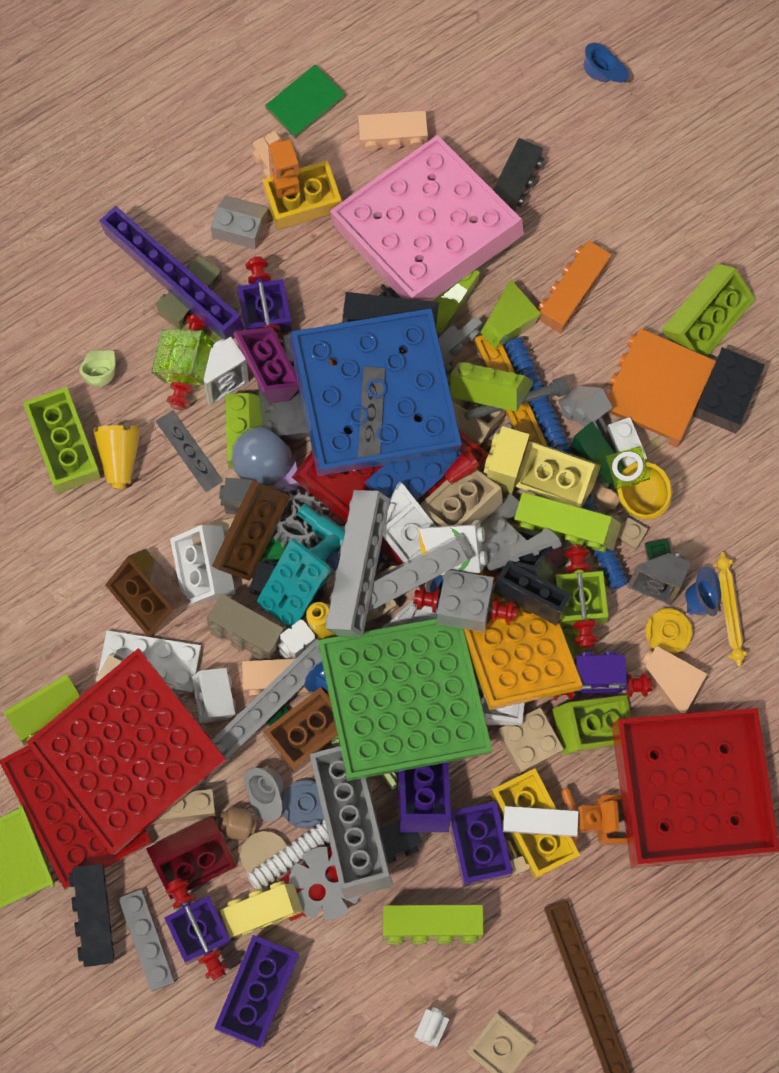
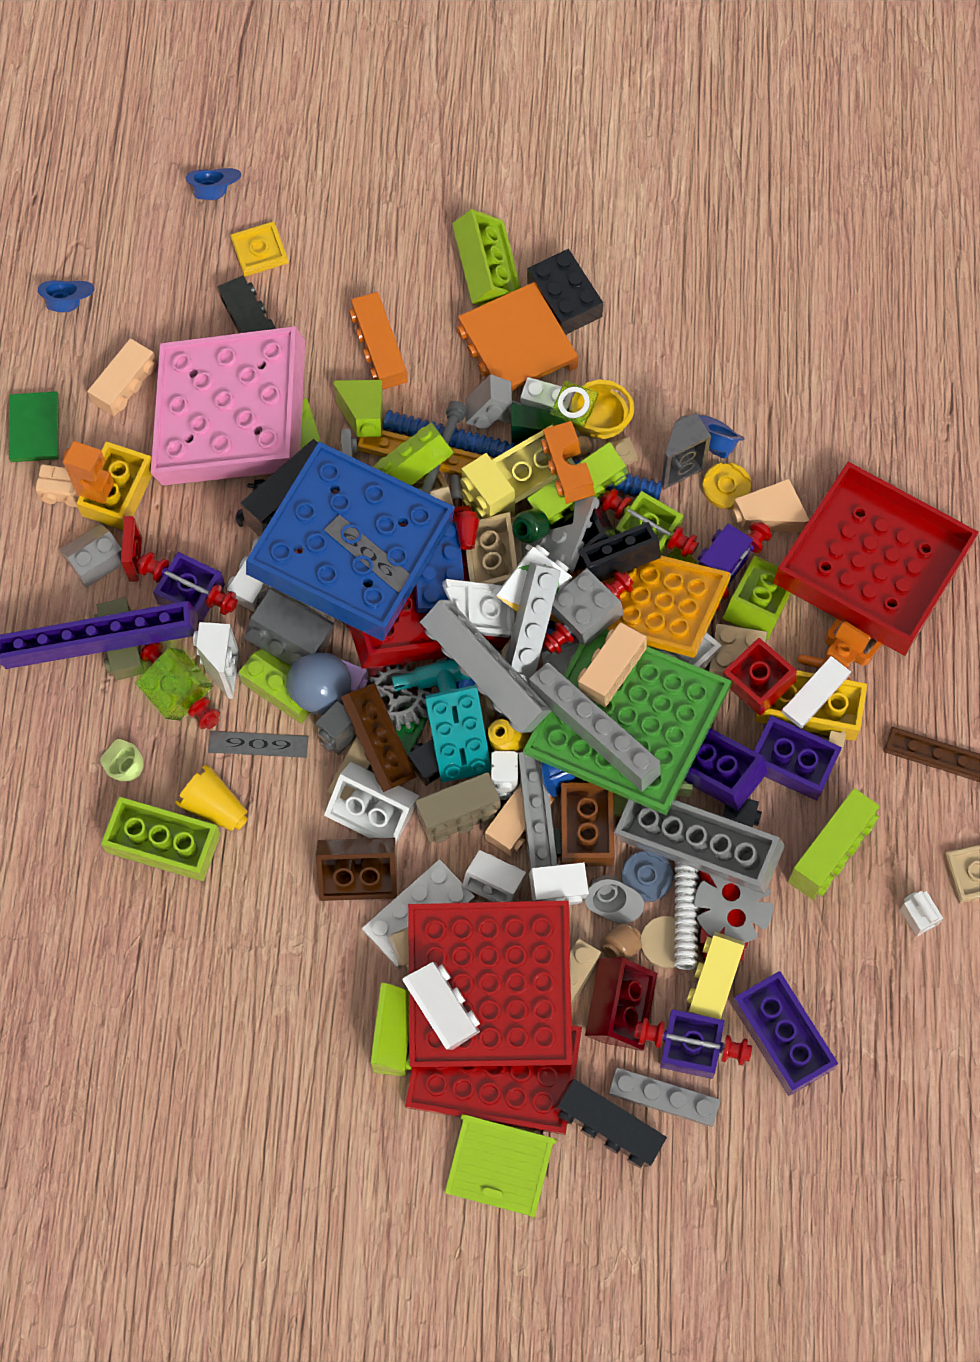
camera: 45 degrees left, 5 degrees down
magenta slope [233,327,299,404] -> none
dark green tile [644,539,671,561] -> none
yellow wheel [714,552,748,667] -> none
none -> blue piece [38,280,95,312]
none -> red tile [121,516,142,582]
none -> yellow tile [230,221,289,277]
none -> white slope [402,962,480,1050]
none -> dark green head [512,508,550,544]
none -> light grey brick [529,662,661,792]
none -> white brick [529,863,589,905]
none -> orange arch [540,421,595,504]
none -> light nougat brick [577,622,647,708]
none -> red brick [723,638,797,716]

